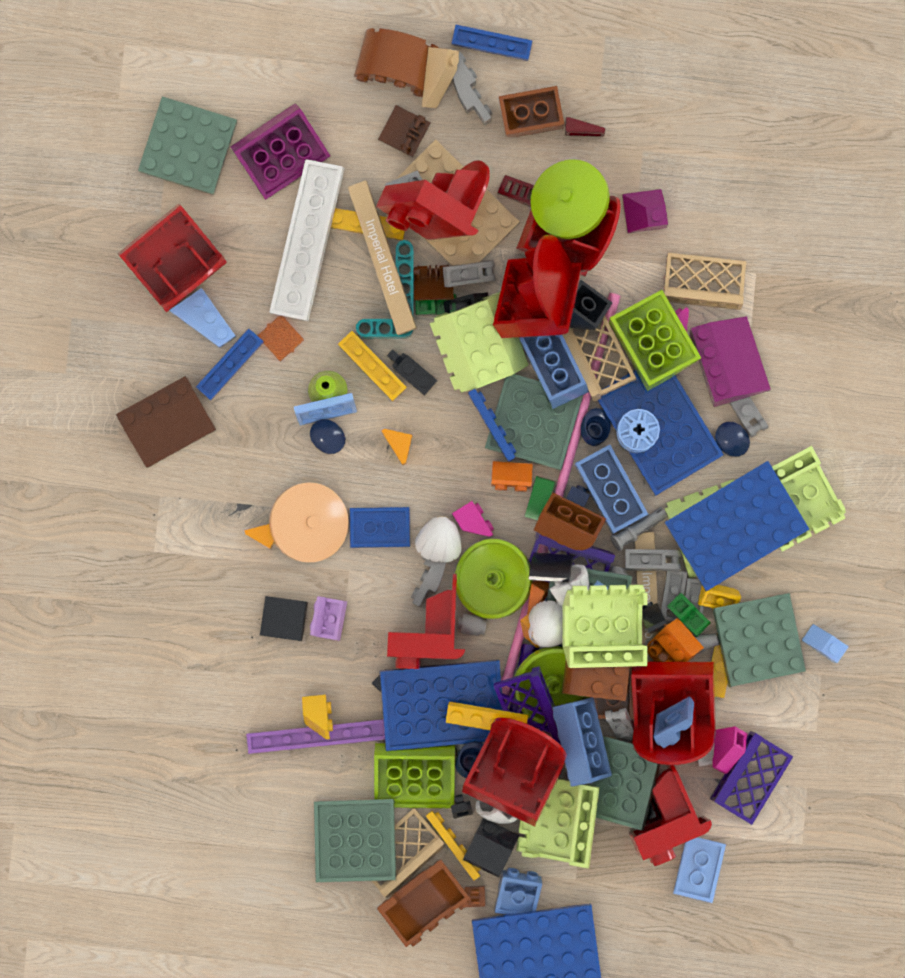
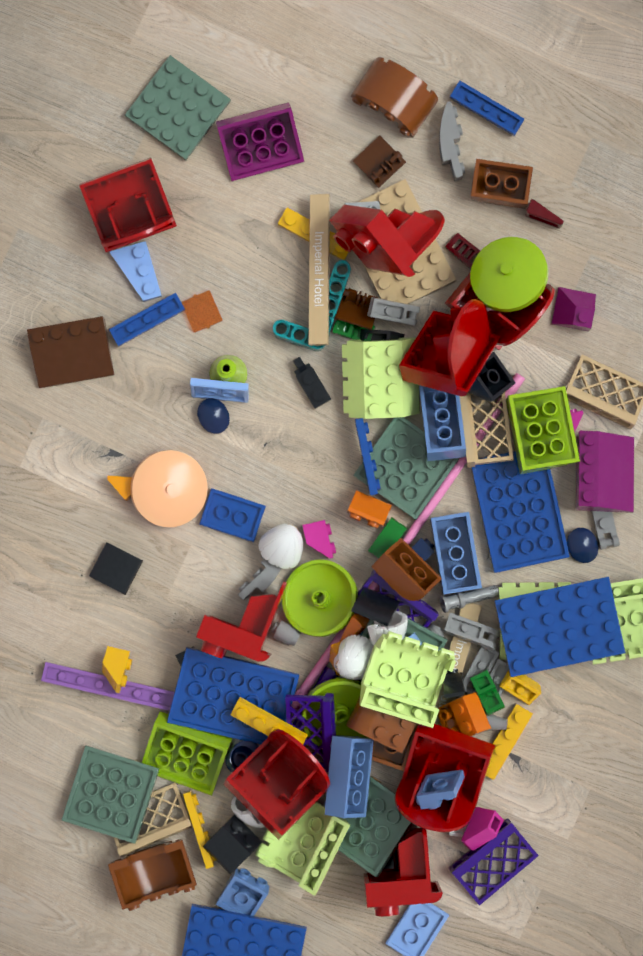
camera: 15 degrees right, 0 degrees up
white plate [269,159,345,321] -> none
lavender bracket [310,596,347,641] -> none
yellow plate [338,331,407,402] -> none
light orange slope [382,429,413,465] -> none
tan slope [422,47,459,109] -> none
black tile [451,794,473,819] -> none
dark orange tile [465,886,485,907] -> none
dark blue hat [581,408,611,446] -> none
light grey plate [605,708,634,742] -> none
light blue wheel [616,409,660,453] -> none
sand green plate [713,593,806,687] -> none
light blue slope [802,624,849,663] -> none

